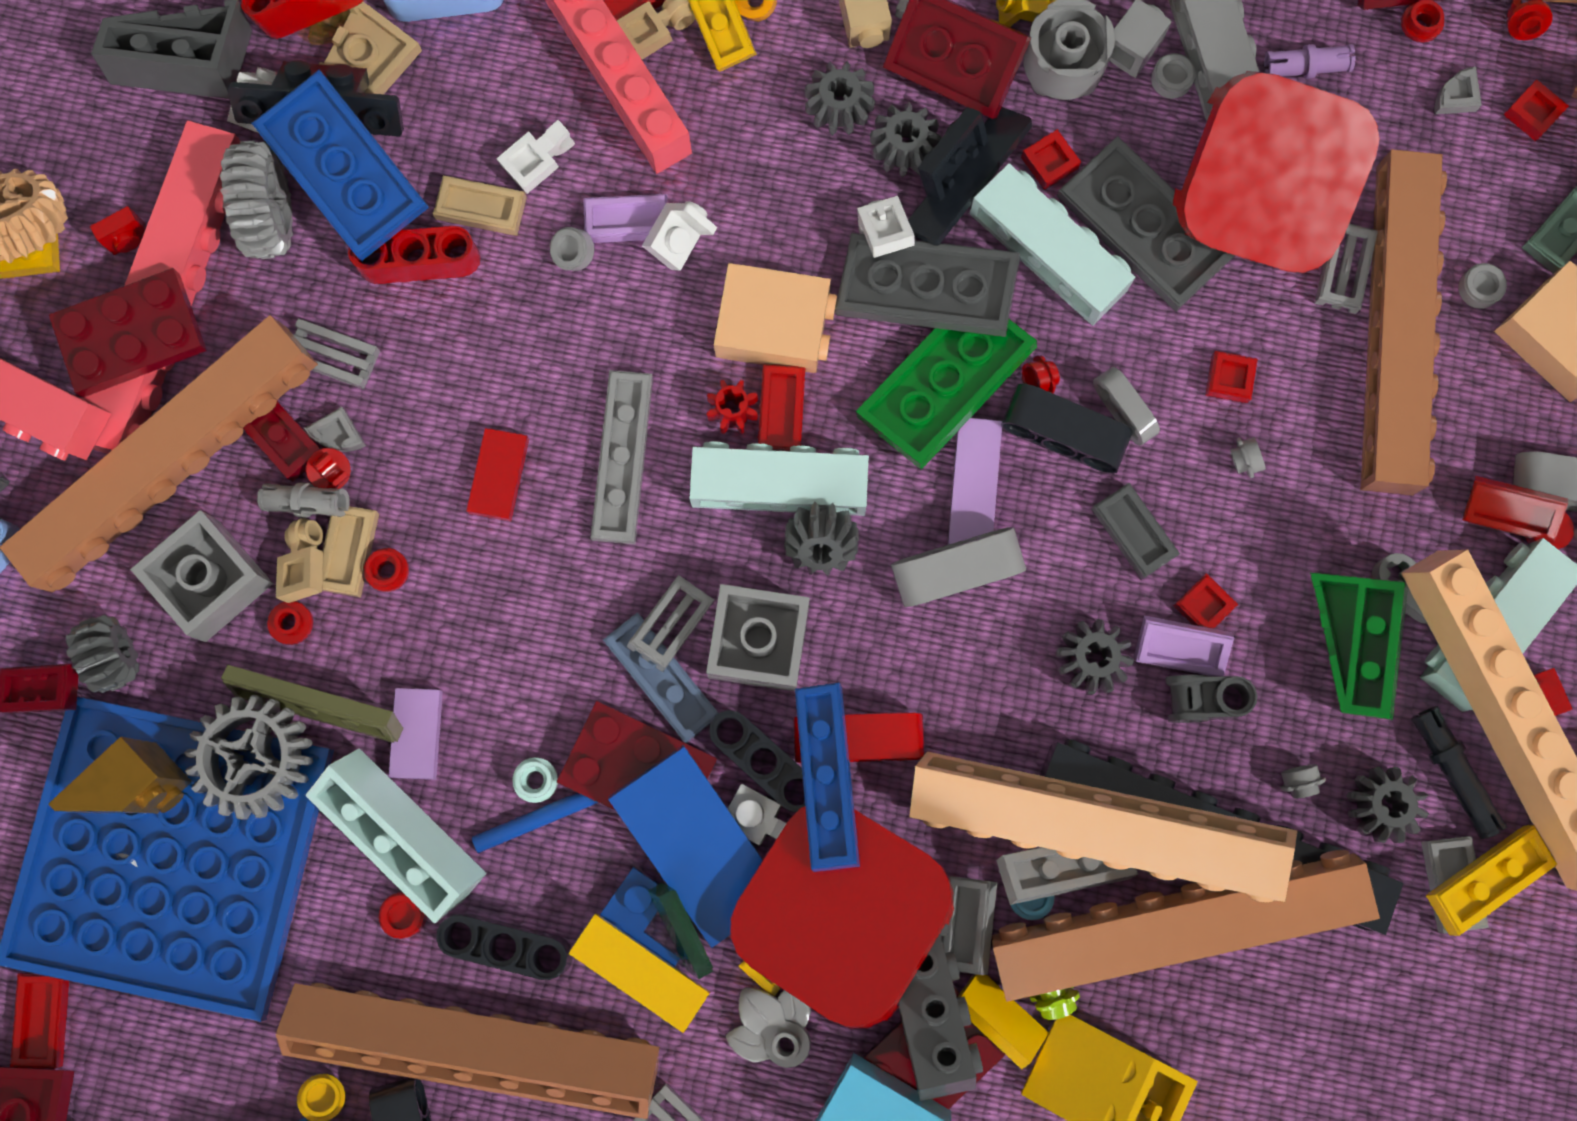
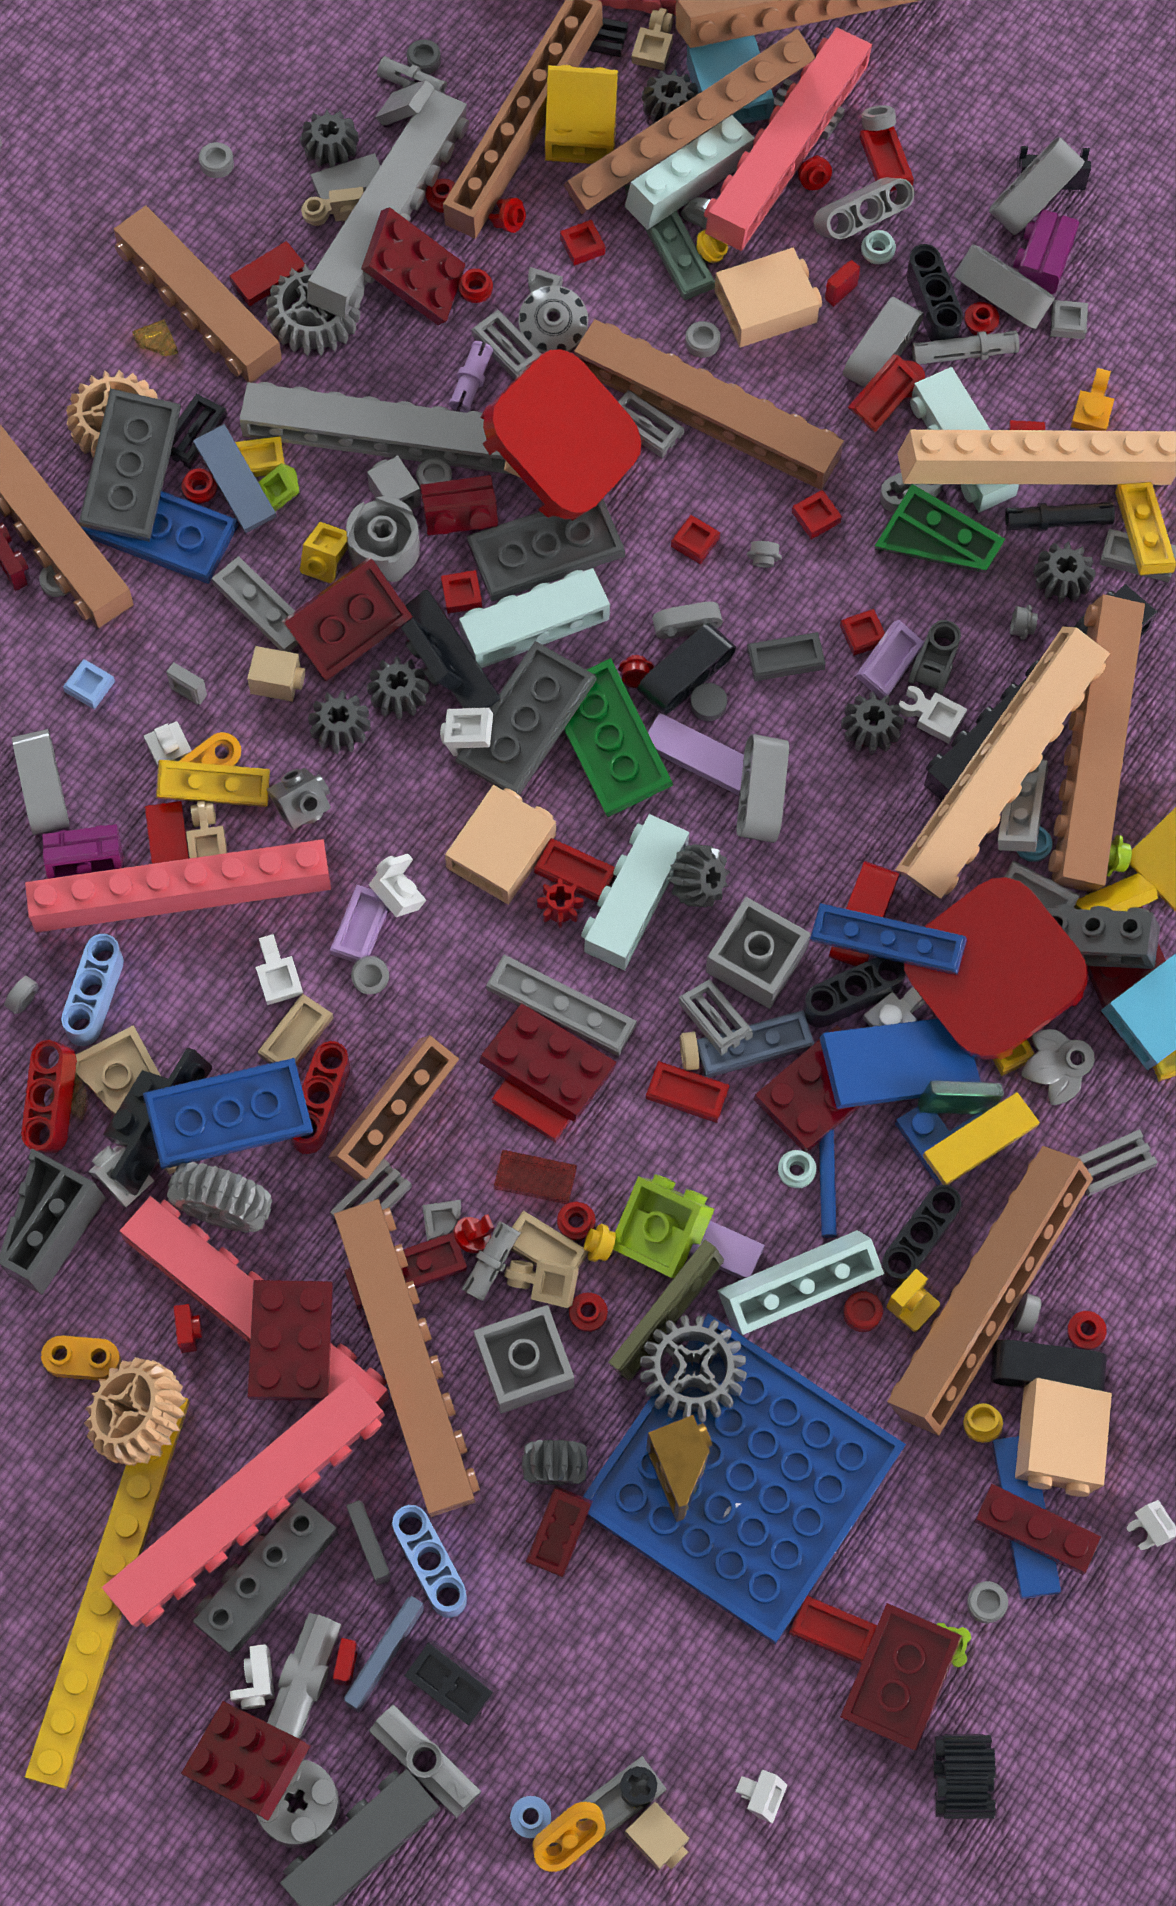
camera: 70 degrees left, 10 degrees down
none -> light orange plate [41,1336,121,1380]
none -> flat silver brick [266,768,331,830]
none -> nougat brick [328,1035,459,1181]
none -> dark red brick [420,475,498,536]
none -> light grey tile [471,310,542,380]
none -> dark red plate [479,1003,616,1122]
none -> clear red tile [494,1149,577,1204]
none -> light grey dish [519,285,588,353]
none -> yellow plate [584,1224,616,1262]
none -> lime plate [613,1174,715,1278]
none -> red tile [646,1061,730,1123]
none -> tan tile [679,1032,699,1071]
none -> dark grey tile [690,683,727,721]
none -> red plate [792,489,842,540]
none -> yellow bracket [886,1269,940,1332]
none -> white plate [899,686,967,744]
none -> light grey tile [1013,1293,1041,1334]

